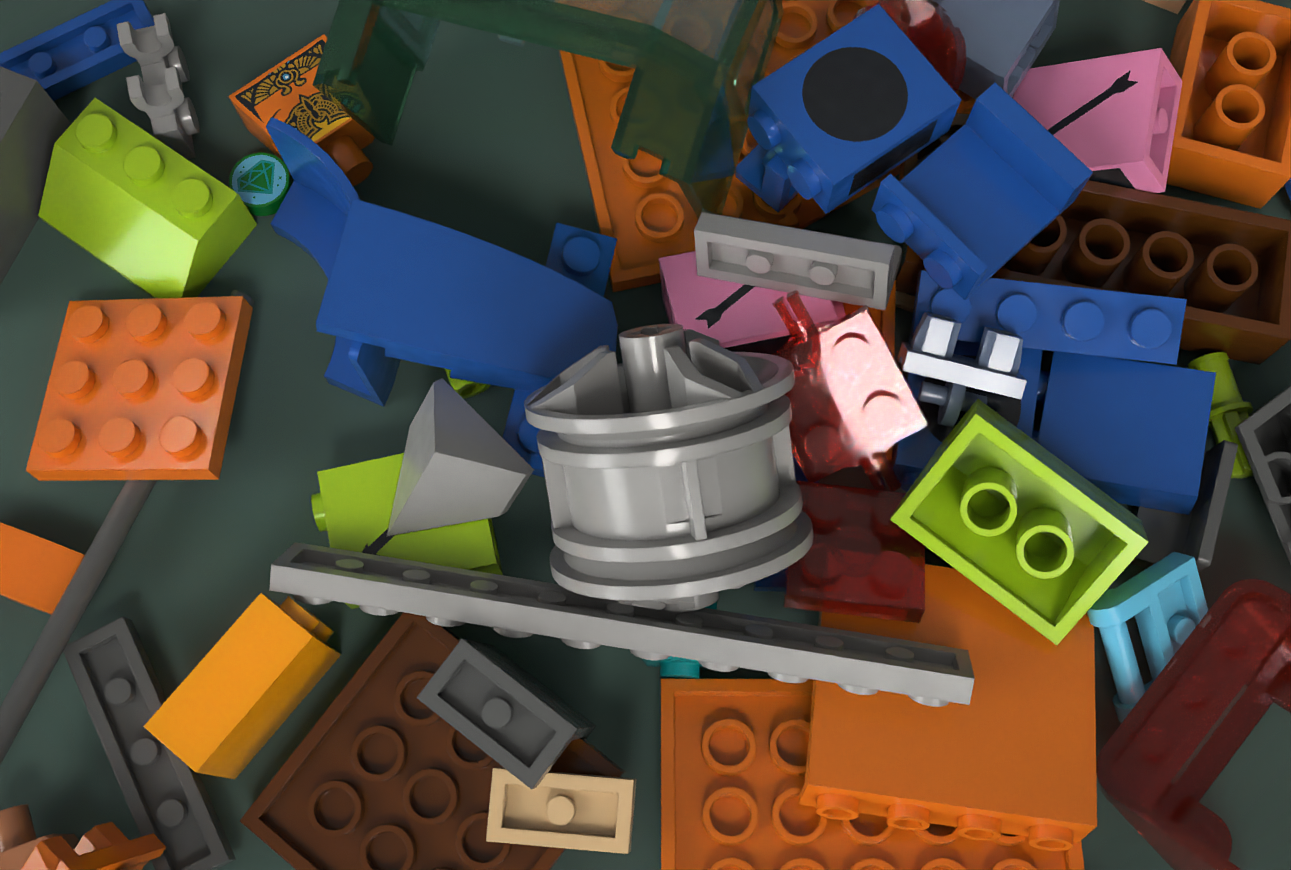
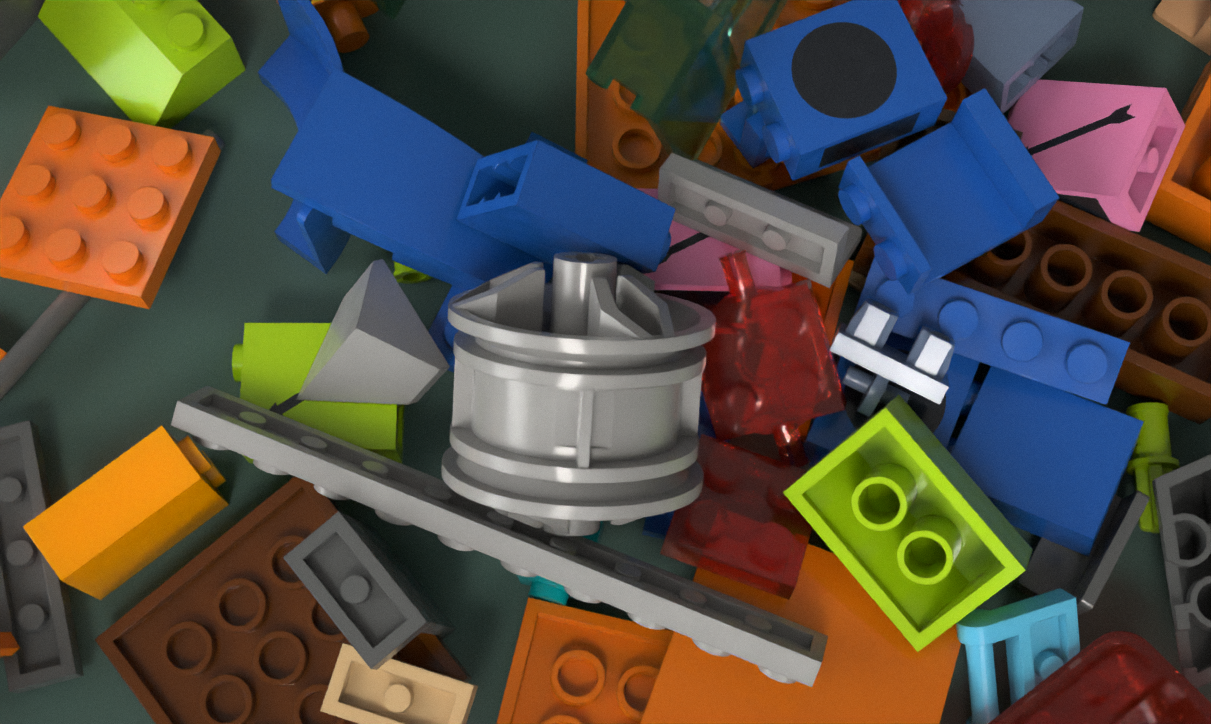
camera: 10 degrees right, 0 degrees up
tile [229,152,293,216] -> none
none -> blue brick [456,139,676,274]

